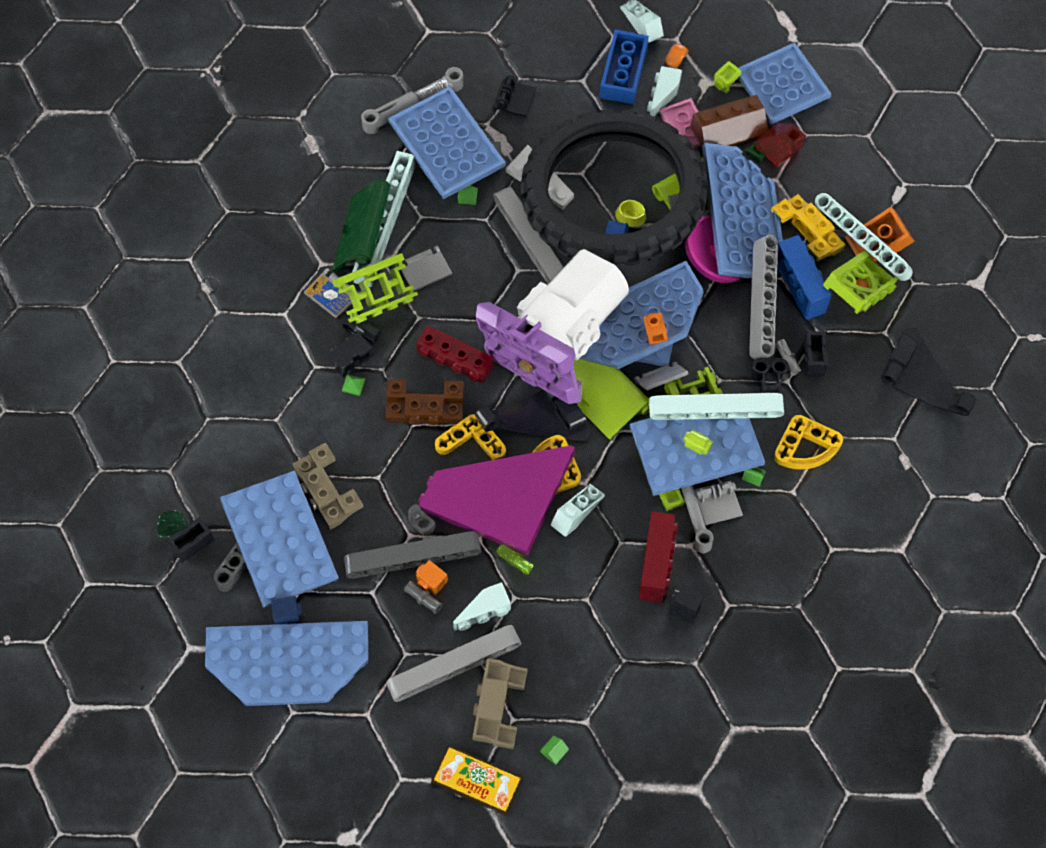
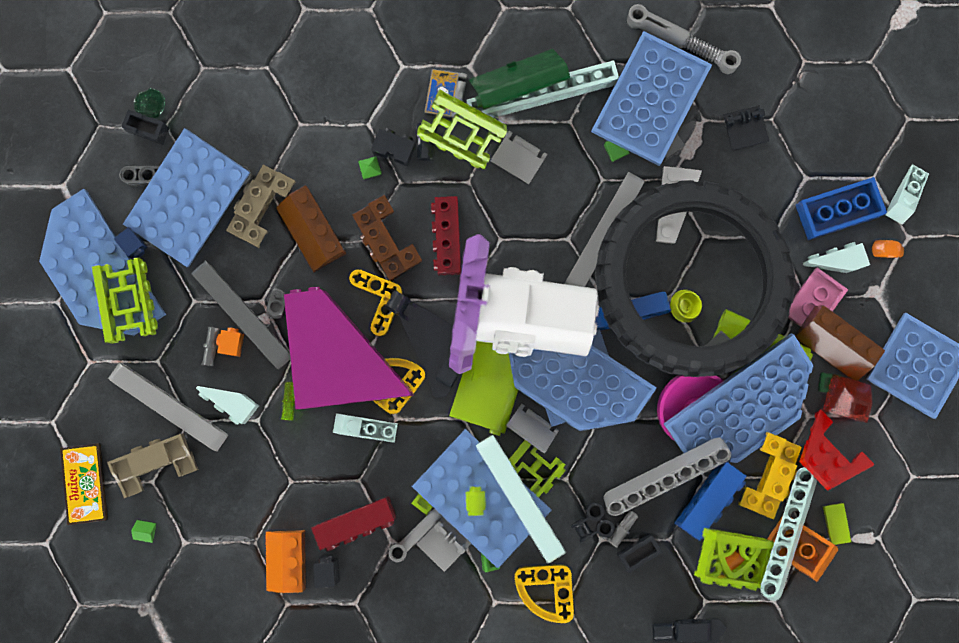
camera: 65 degrees right, 20 degrees up
orange brick [643,312,668,345] -> none
lime bracket [714,61,742,93] -> none
none -> lime fence [92,258,158,344]
none -> orange slope [266,530,306,593]
none -> reddish brown slope [276,185,347,272]
none -> red wing [799,410,874,490]
none -> lime tile [823,503,851,545]

